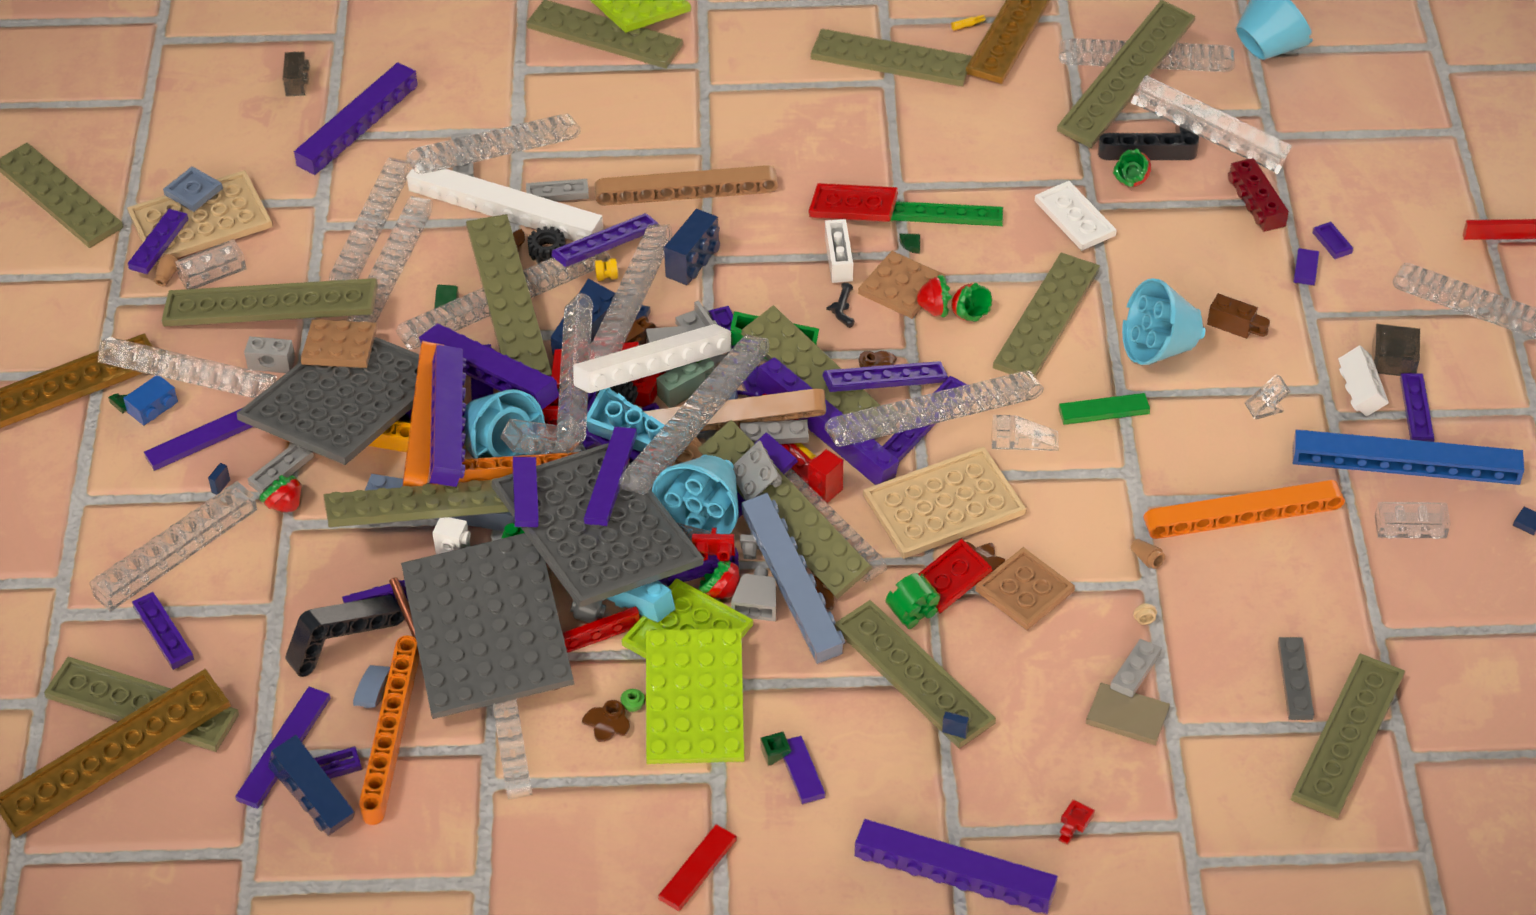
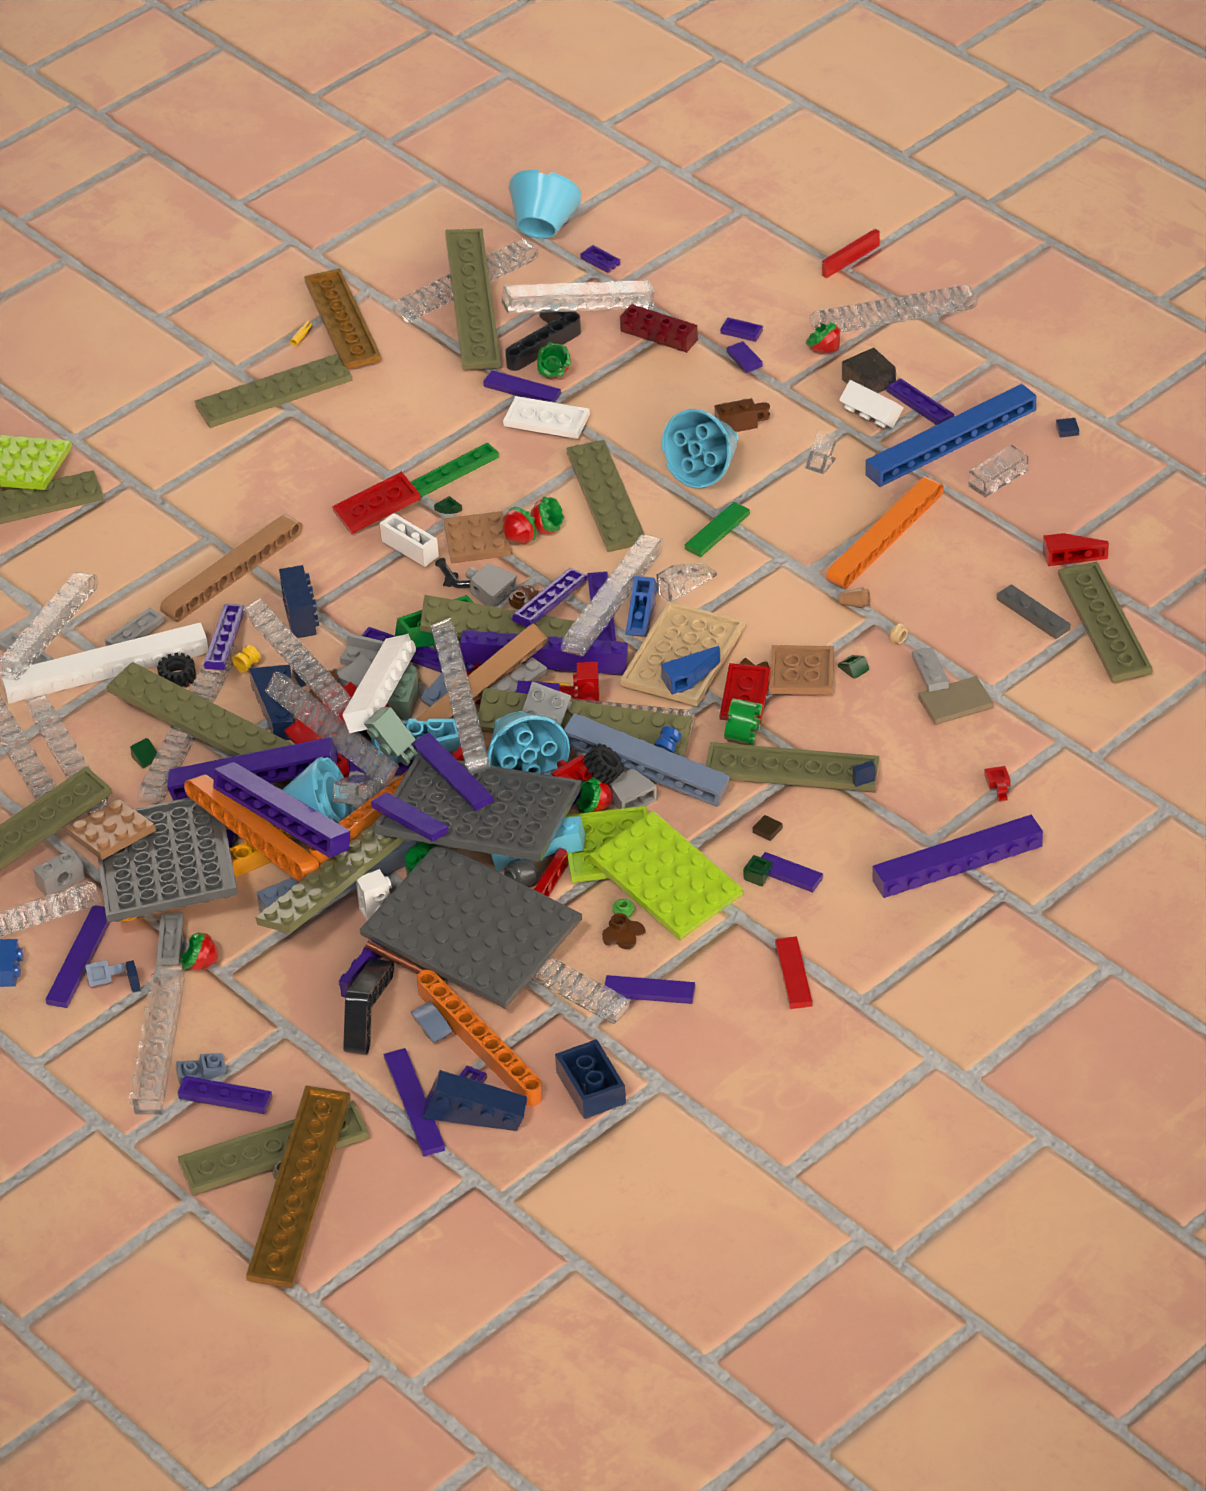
camera: 40 degrees left, 5 degrees down
none -> sand blue plate [85,960,126,987]
none -> sand blue slope [175,1053,226,1084]
none -> brick [364,707,418,766]
none -> light grey torso [466,564,517,607]
none -> dark purple tile [483,370,561,403]
none -> dark blue brick [555,1039,626,1119]
none -> dark purple tile [580,245,621,273]
none -> black tyre [583,743,624,784]
none -> dark purple tile [603,975,695,1004]
none -> blue slope [625,576,657,637]
none -> blue wheel [654,726,682,753]
none -> blue slope [661,645,720,695]
none -> dark brown tile [752,815,783,841]
none -> hair [806,322,841,354]
none -> dark green slope [838,655,869,679]
none -> red slope [1043,533,1109,567]

